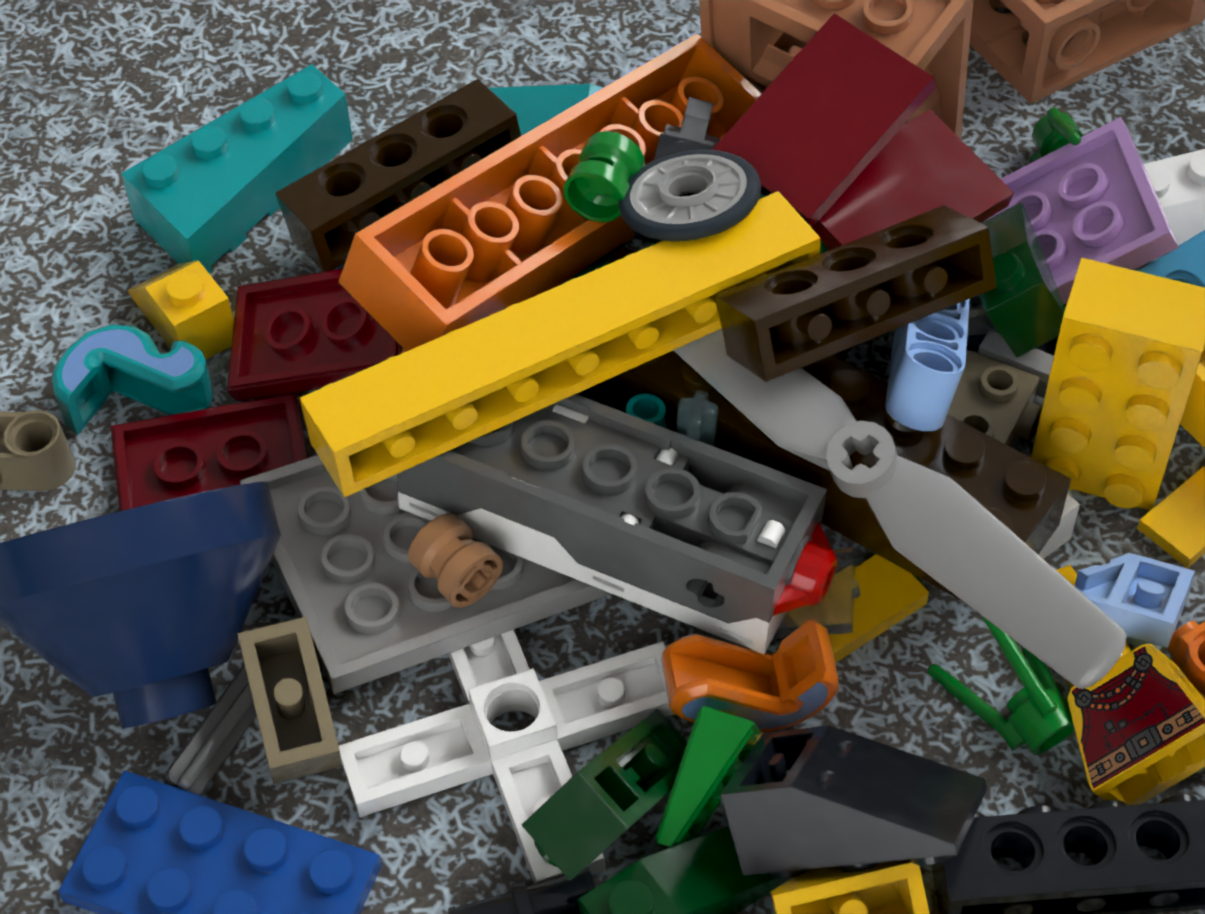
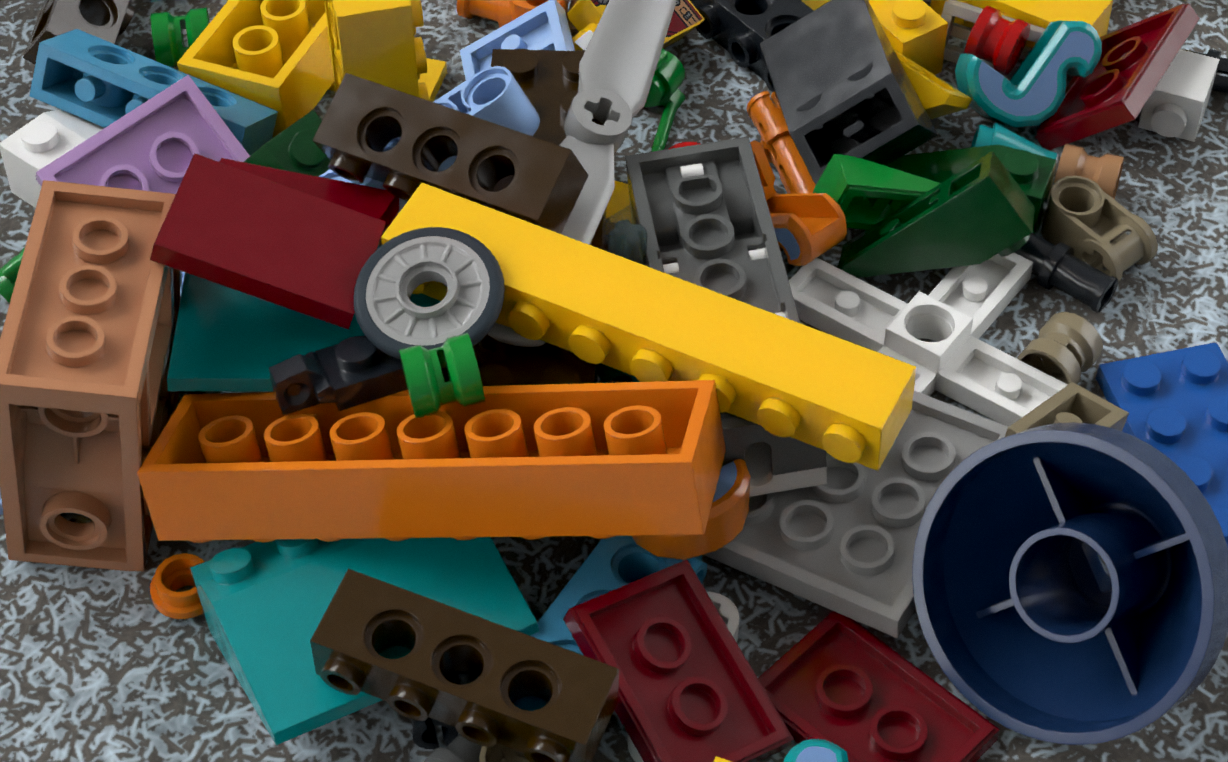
camera: 125 degrees left, 5 degrees down
none -> dark tan wheel [1017,312,1103,385]

